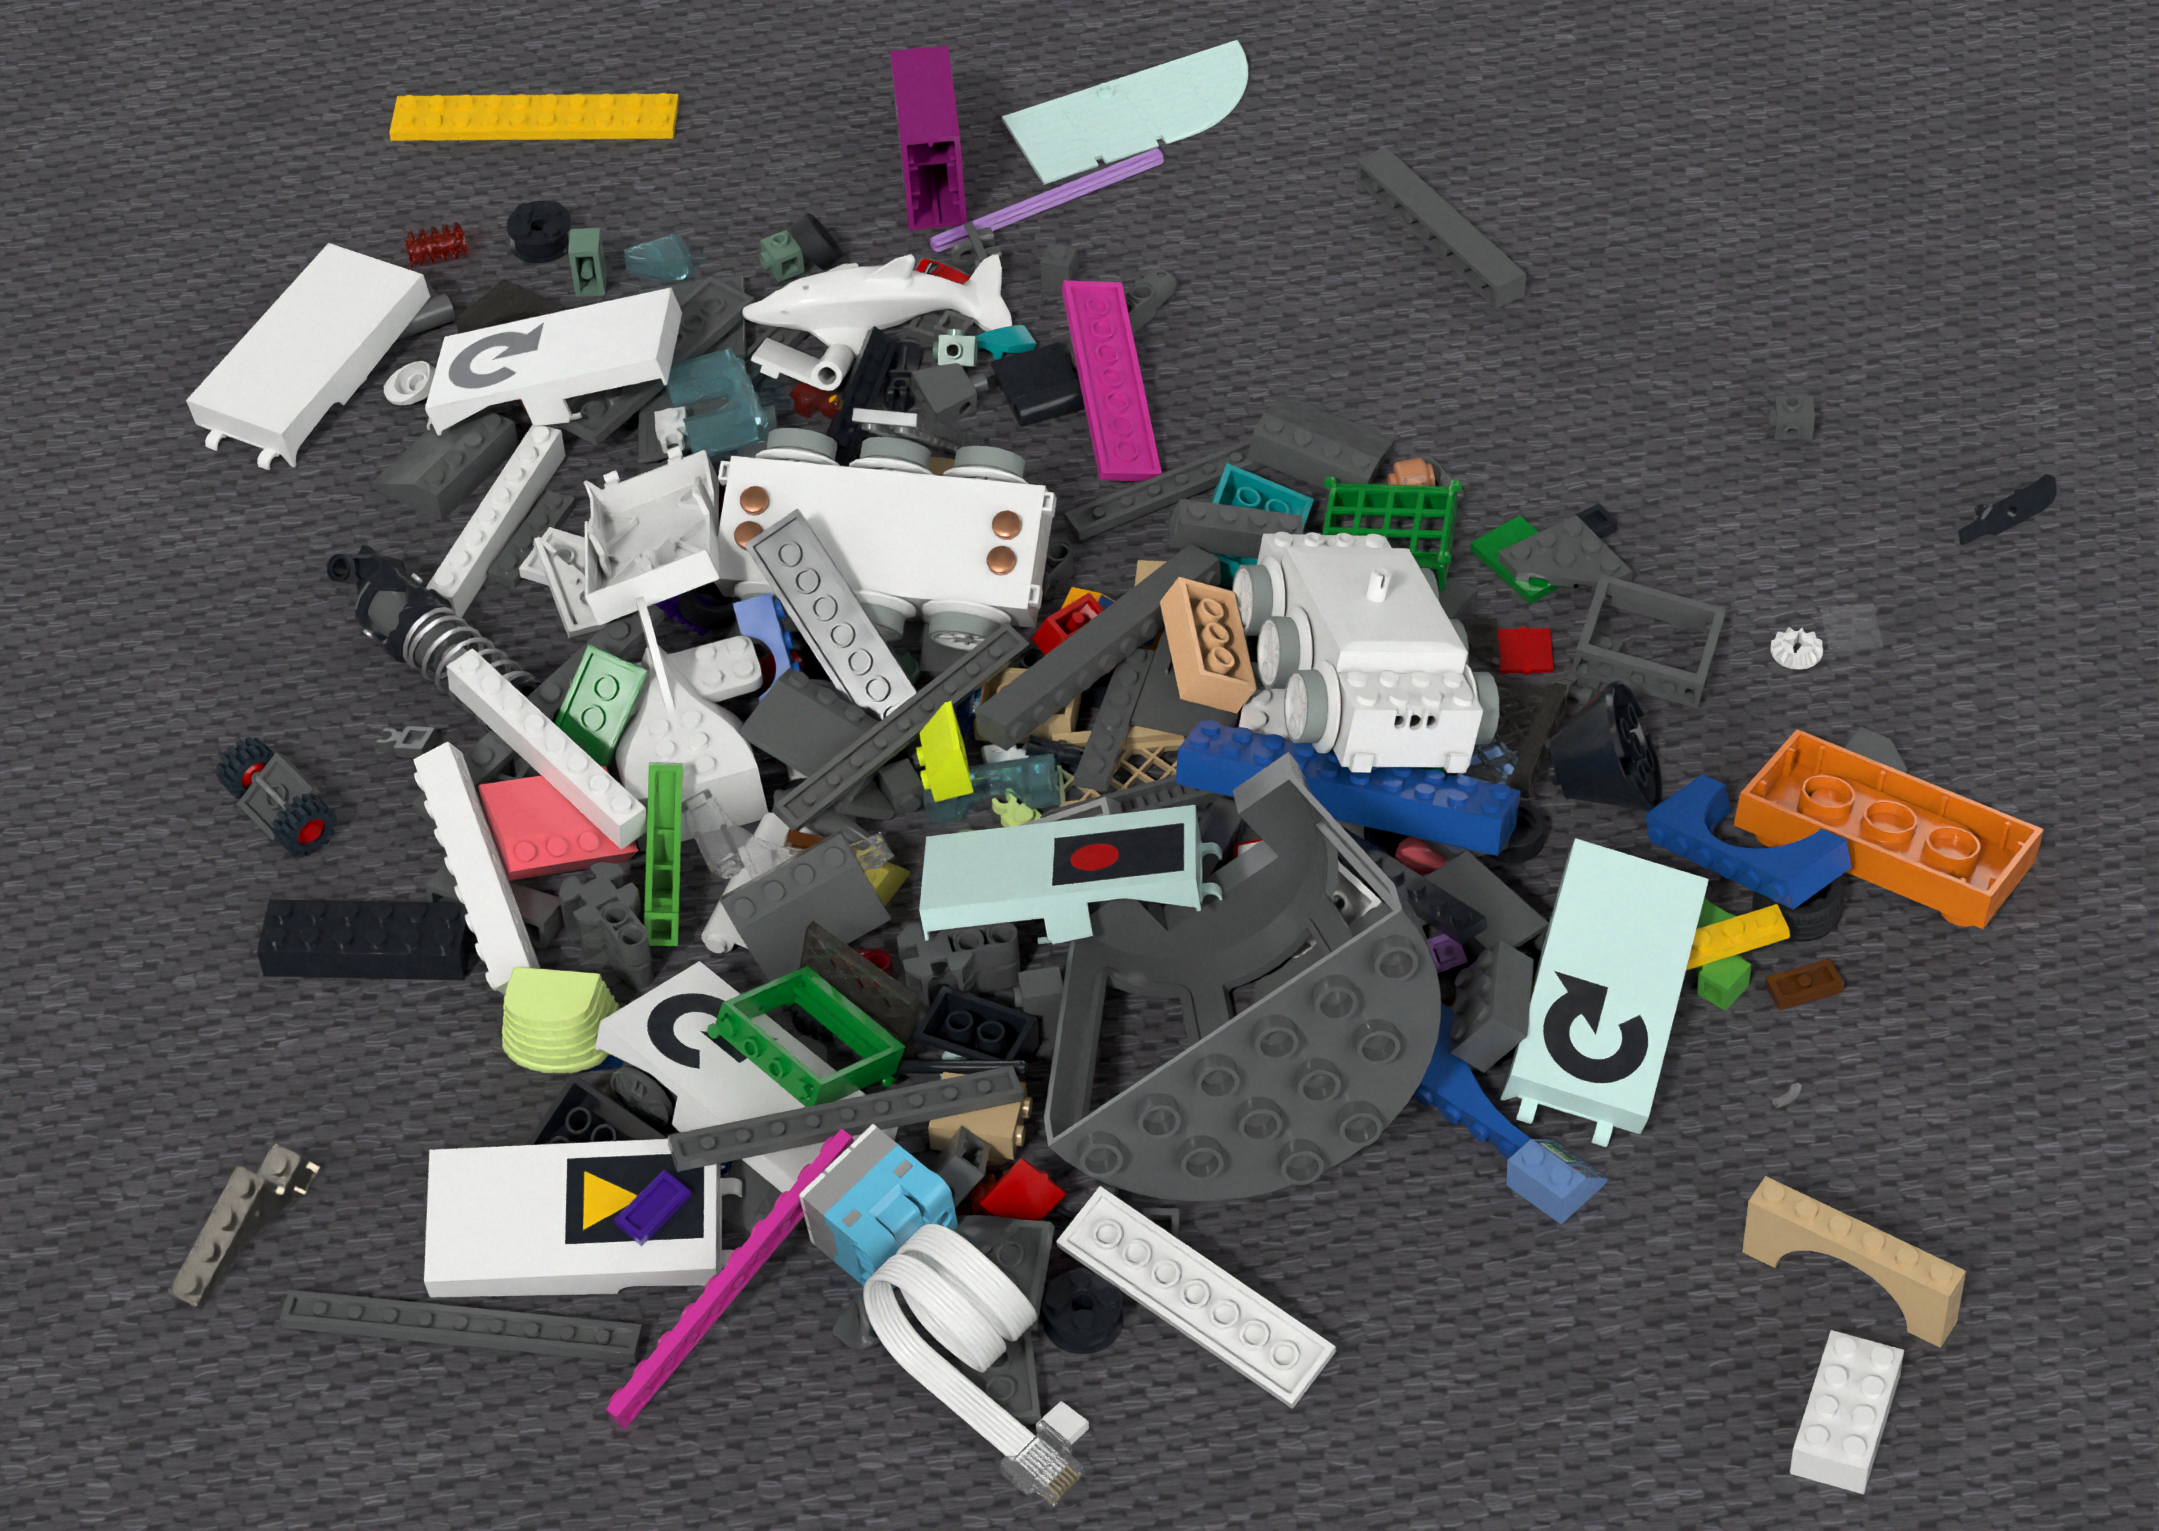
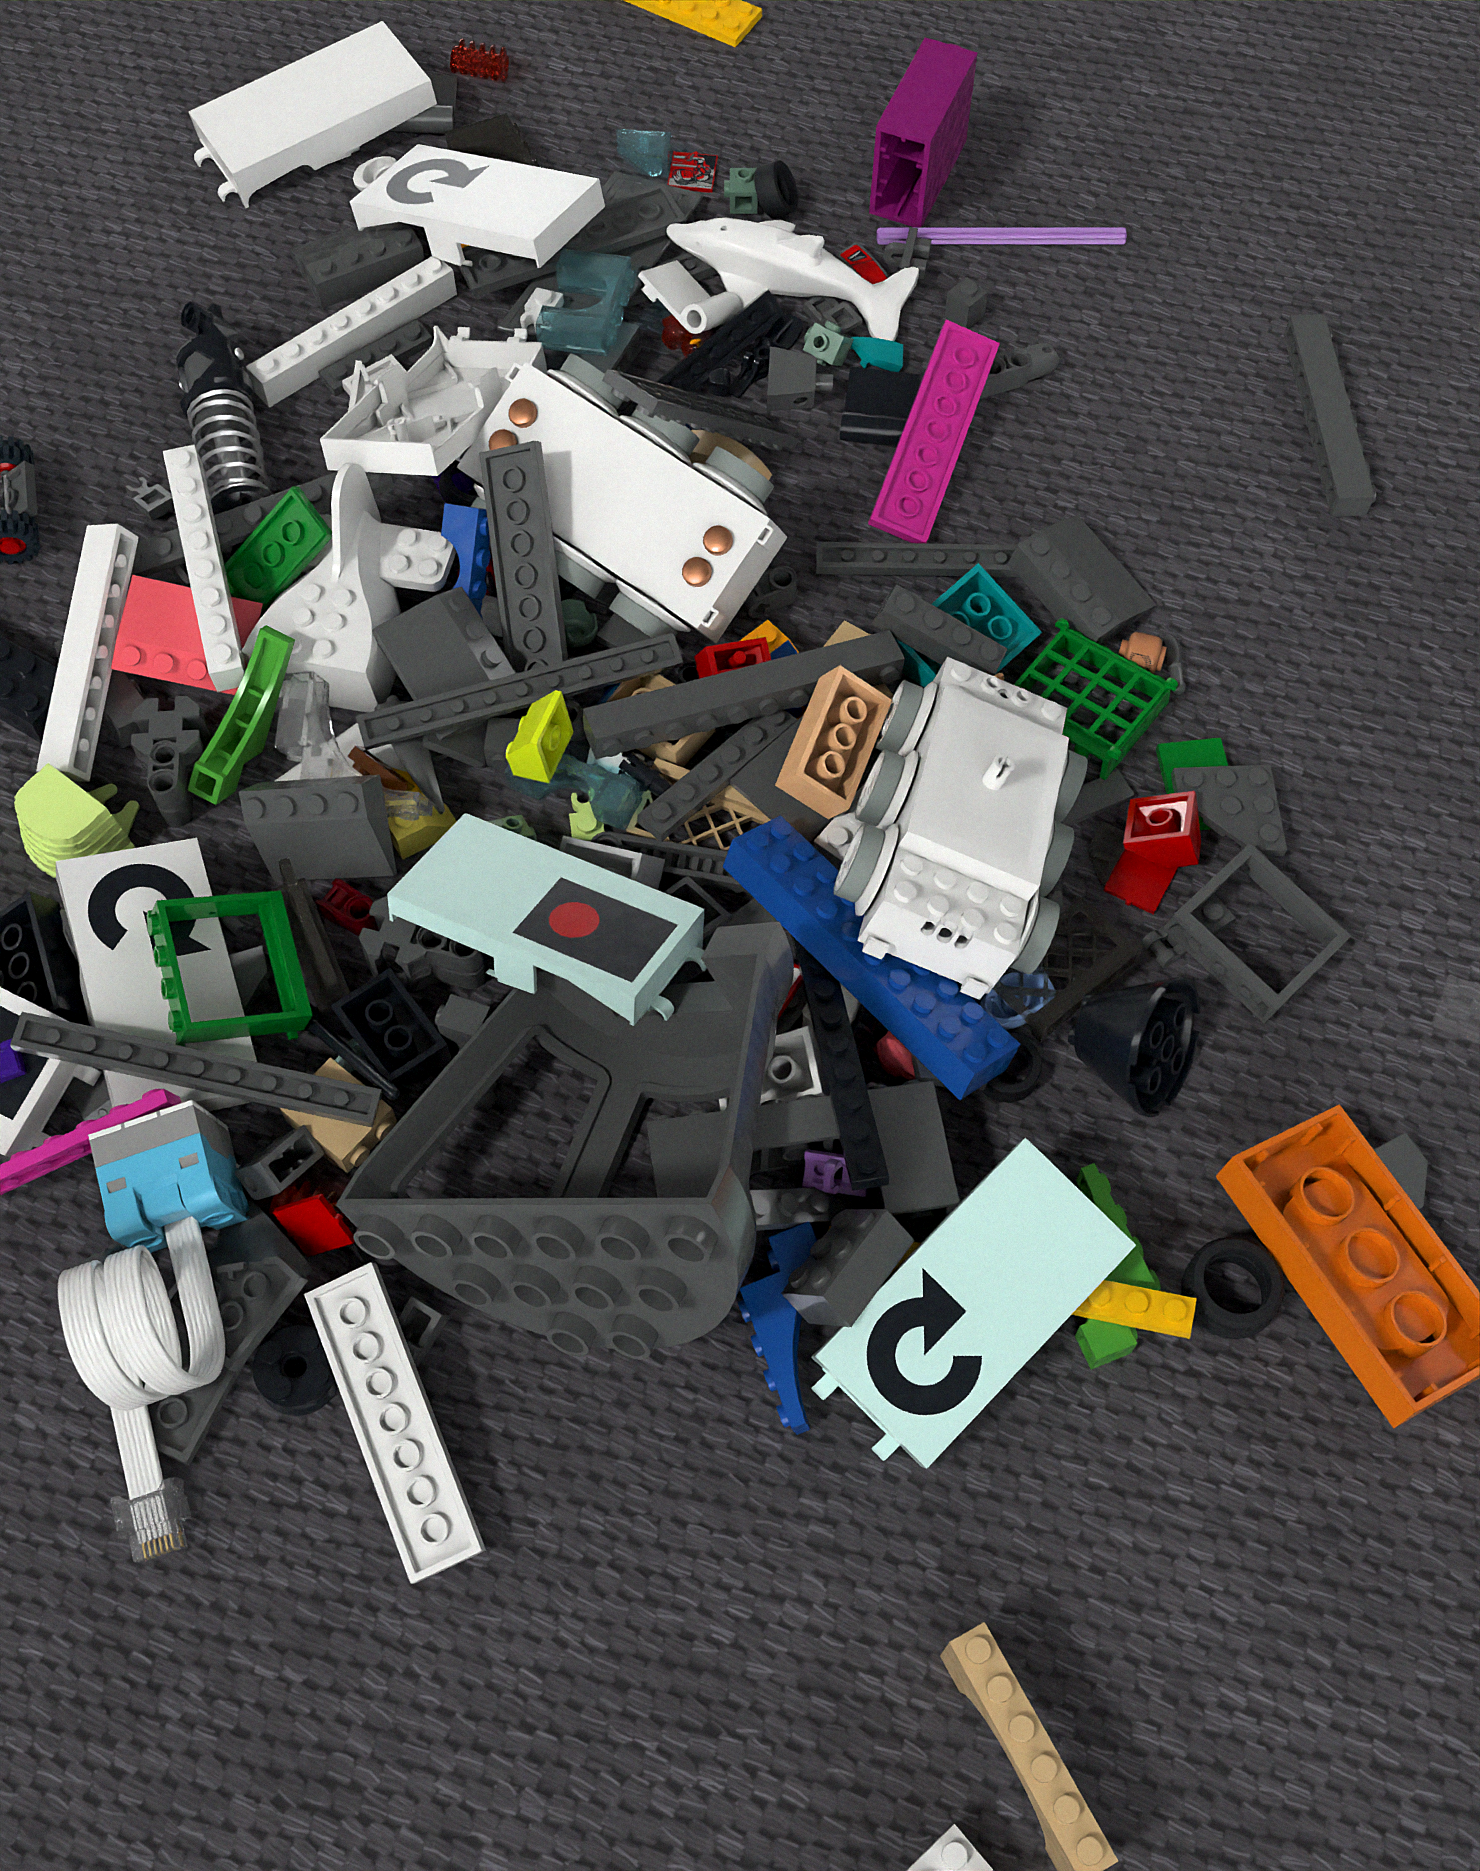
camera: 25 degrees right, 15 degrees up
black wheel [506,201,571,263] -> none
sand green brick [568,228,607,297] -> none
light aqua door [1002,40,1248,185] -> none
white tile [1036,1401,1089,1452] -> none
medium blue slope [1506,1139,1608,1224] -> none
black plate [1573,503,1618,539] -> none
blue arch [1645,774,1852,909] -> none
reddish brown plate [1765,958,1844,1011] -> none
white gear [1771,627,1823,669] -> none
light grey leg [1772,1082,1801,1108] -> none
none -> piece [667,151,718,193]
none -> red slope [1123,791,1201,868]

